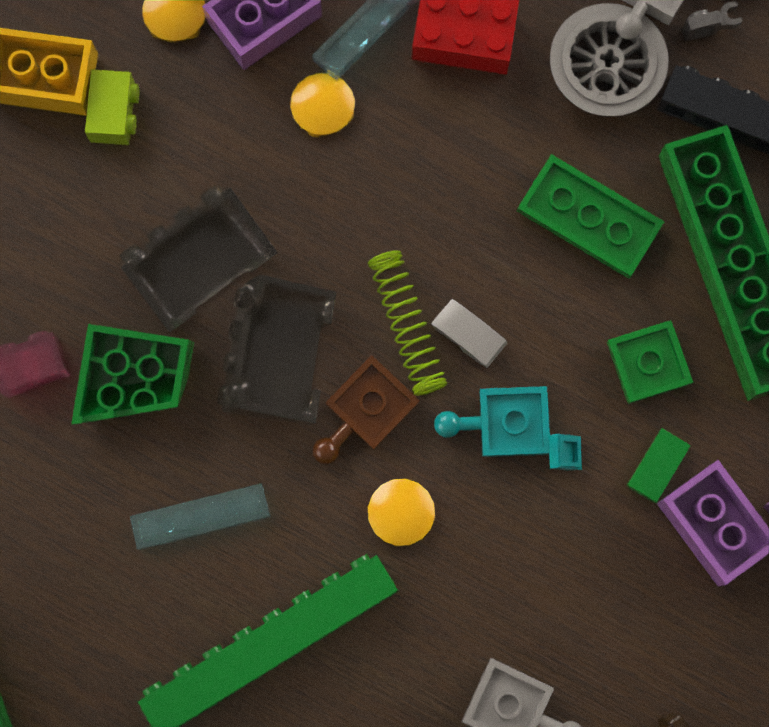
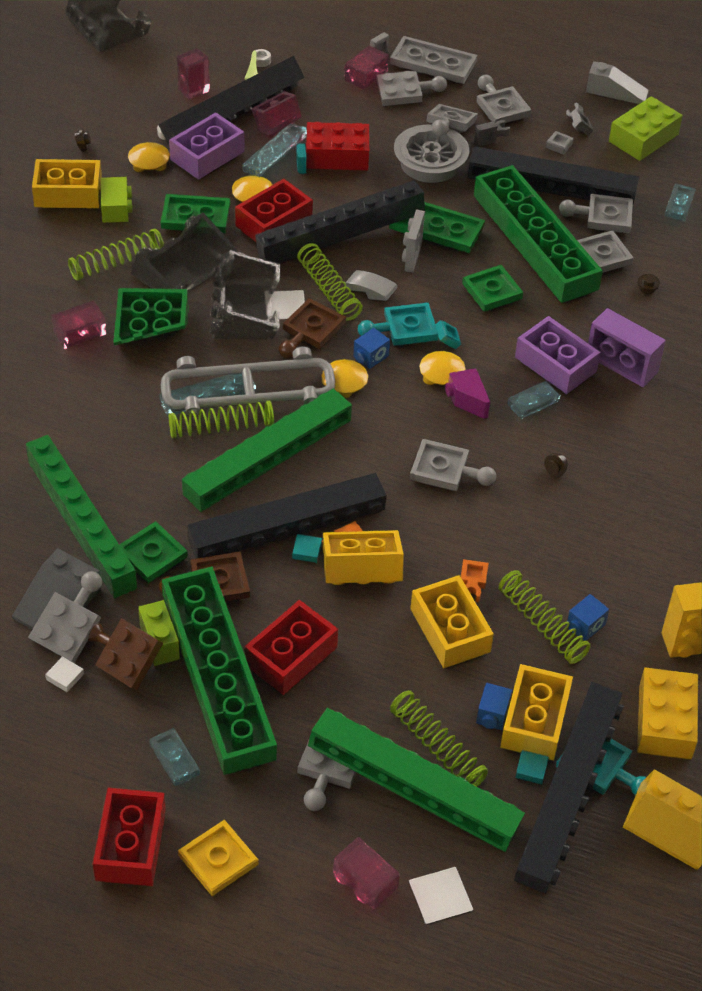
camera: 10 degrees left, 30 degrees down
green tile [626,428,691,503] -> none
none -> lime piece [68,228,164,281]
none -> green plate [161,194,230,233]
none -> light grey bar [161,347,335,416]
none -> lime piece [168,400,274,438]
none -> red brick [235,179,313,242]
none -> black brick [255,180,425,268]
none -> white sticker [265,290,305,319]
none -> teal tile [296,144,306,174]
none -> blue brick [353,328,390,369]
none -> light grey plate [402,210,425,273]
none -> yellow dish [419,351,466,385]
none -> magenta slope [445,368,490,419]
none -> clear light blue plate [507,381,560,419]

